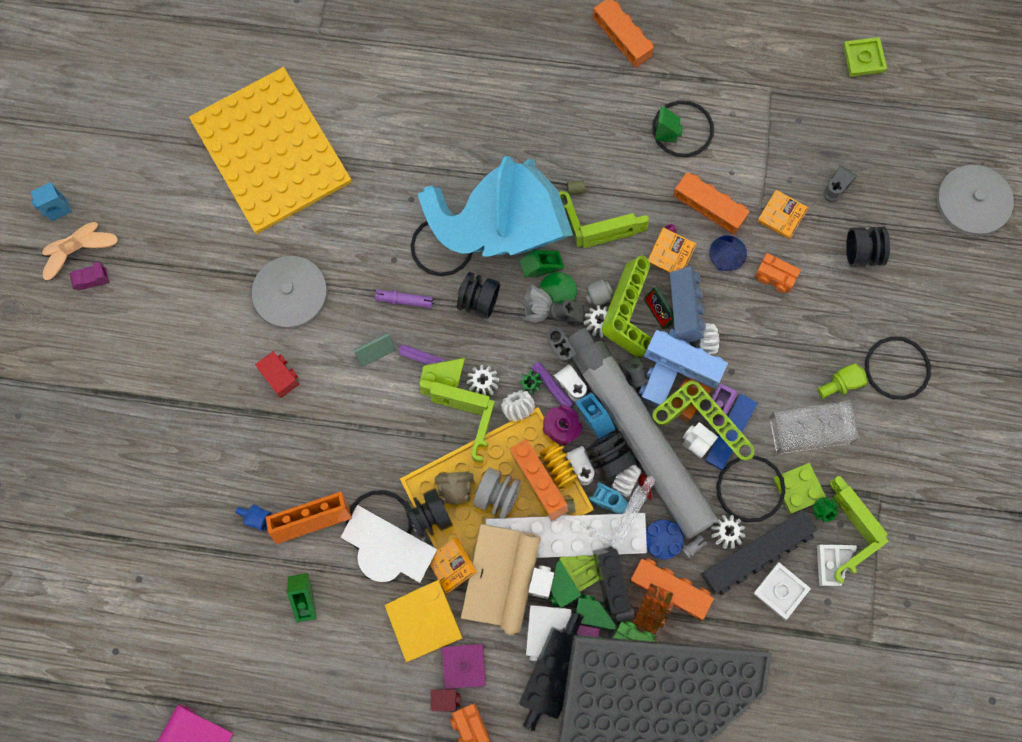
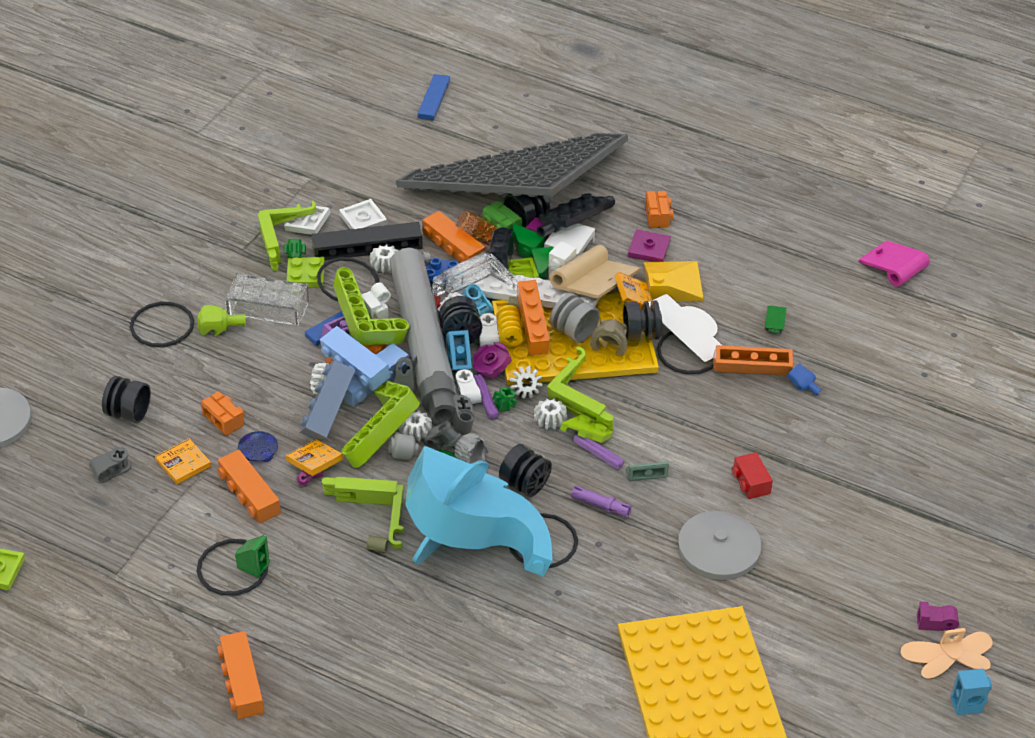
camera: 165 degrees left, 30 degrees down
dark red brick [431,689,461,711] -> none
slope [644,286,674,329] -> none

